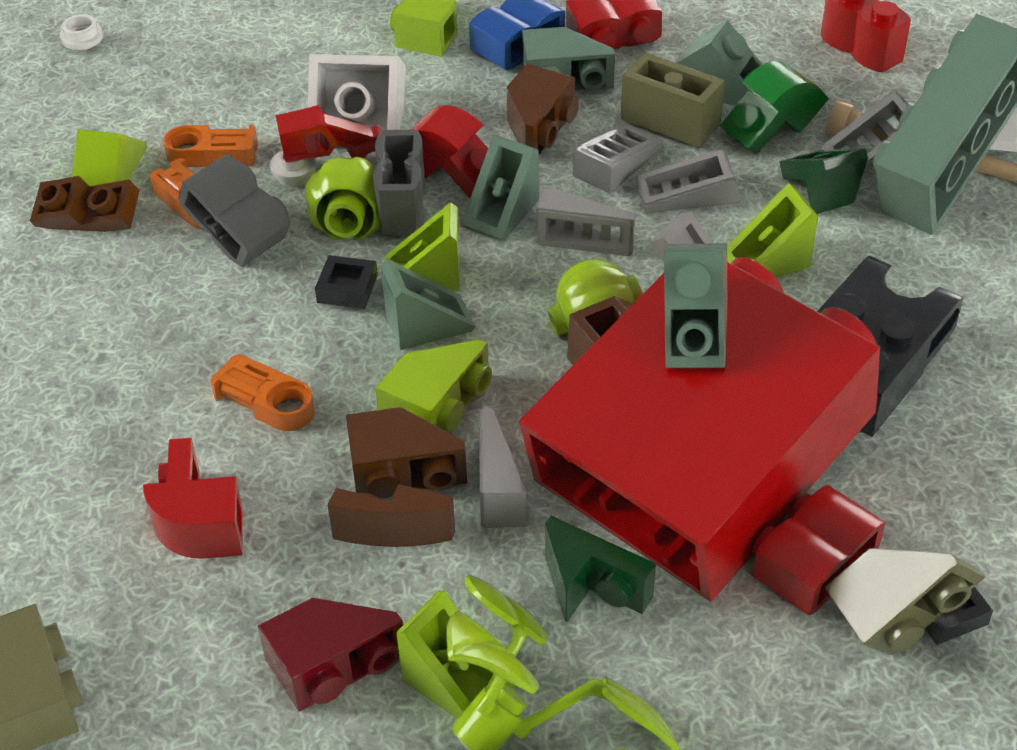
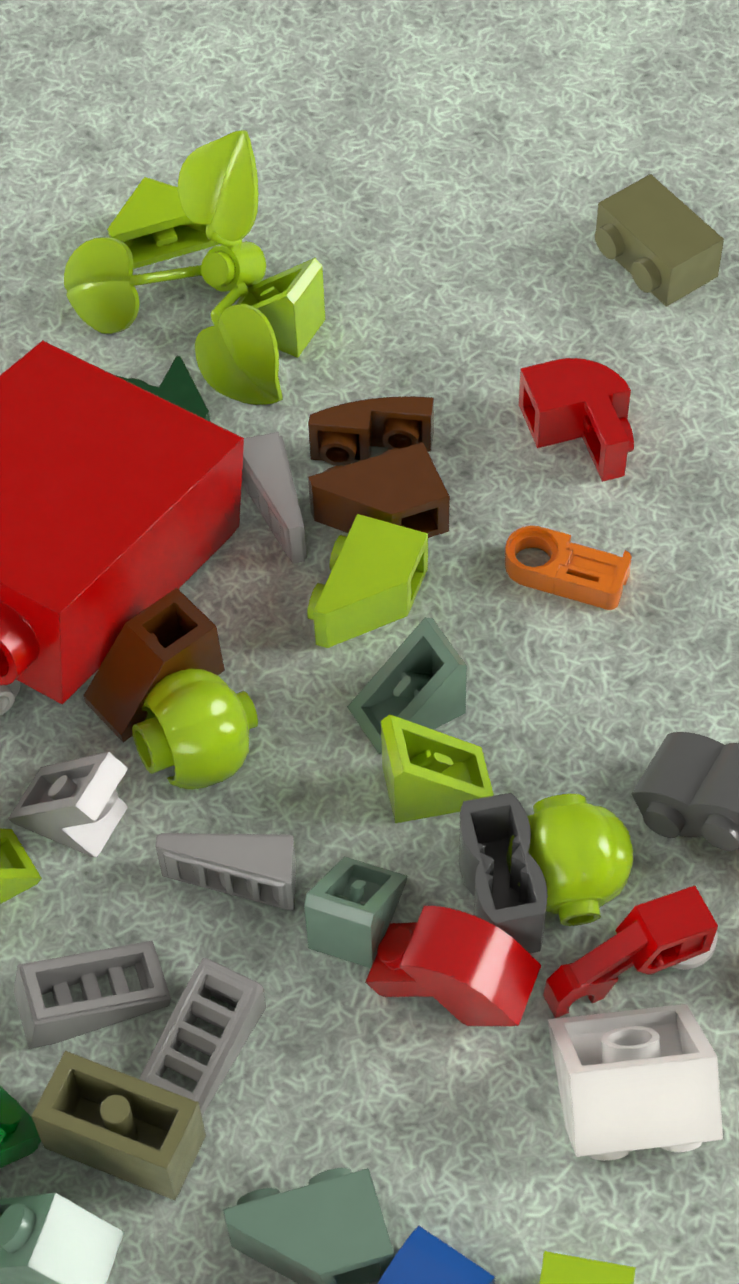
camera: 170 degrees right, 10 degrees up
dark red slope [258,598,403,712] -> none
black plate [315,255,378,309] -> none
reddish brown slope [506,63,579,155] -> none
sand green slope [664,243,728,368] -> none

